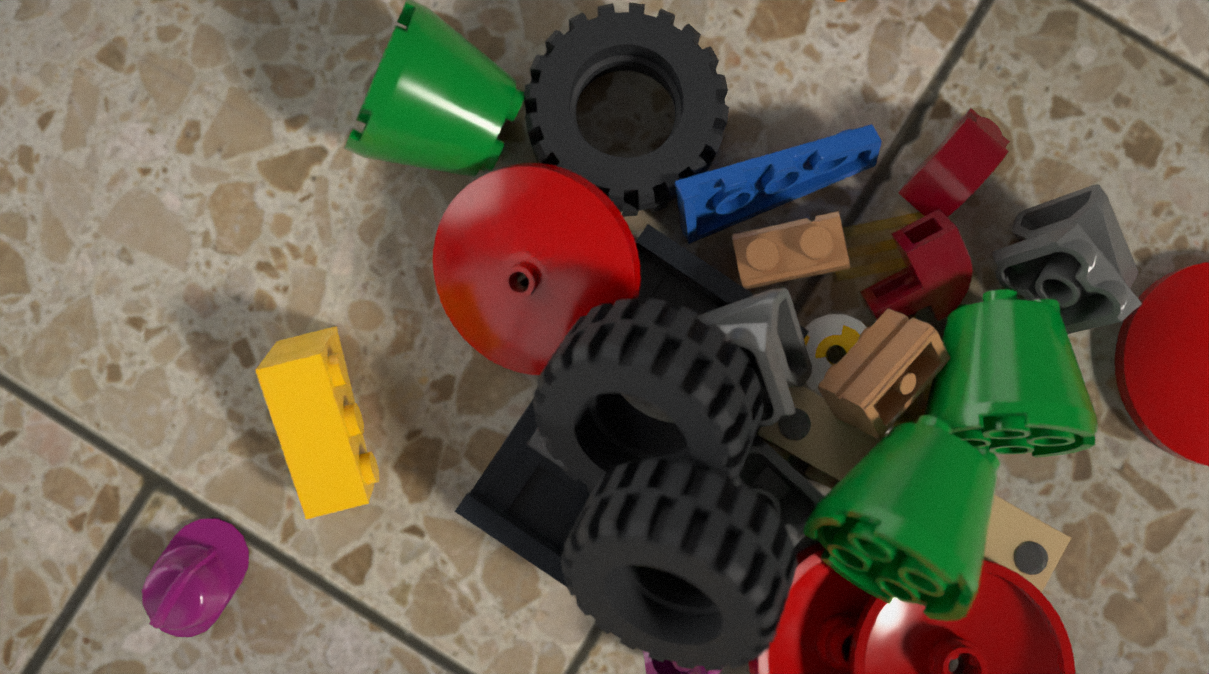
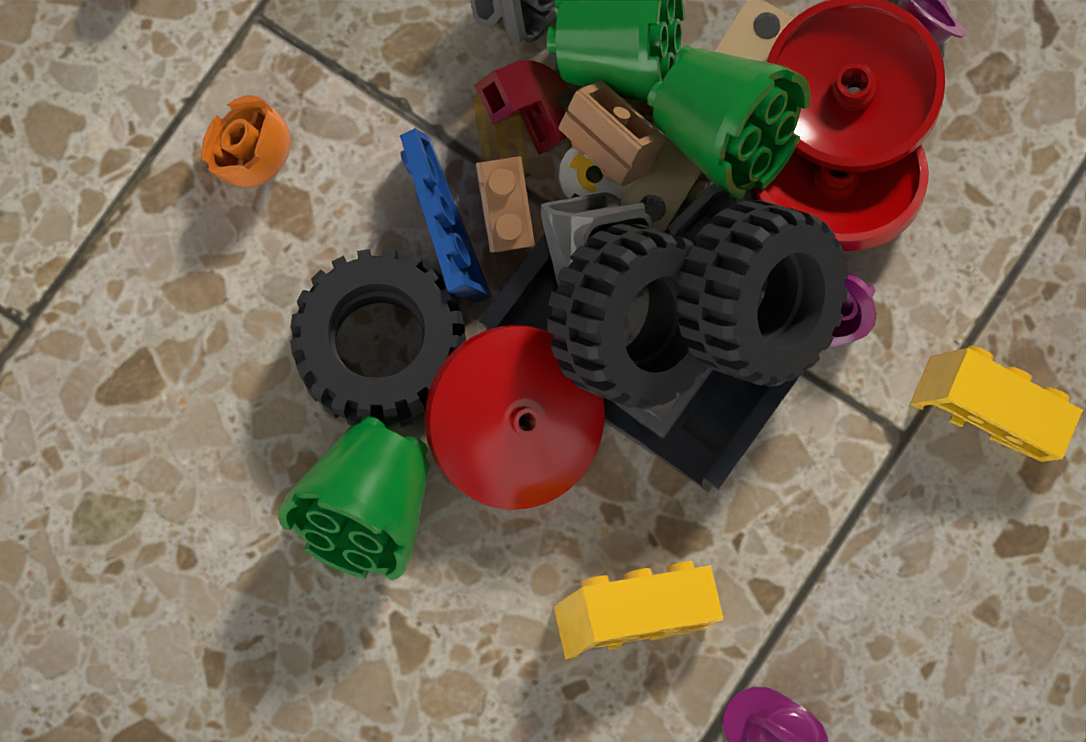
camera: 85 degrees left, 10 degrees down
dark red brick [898,108,1010,217] -> none

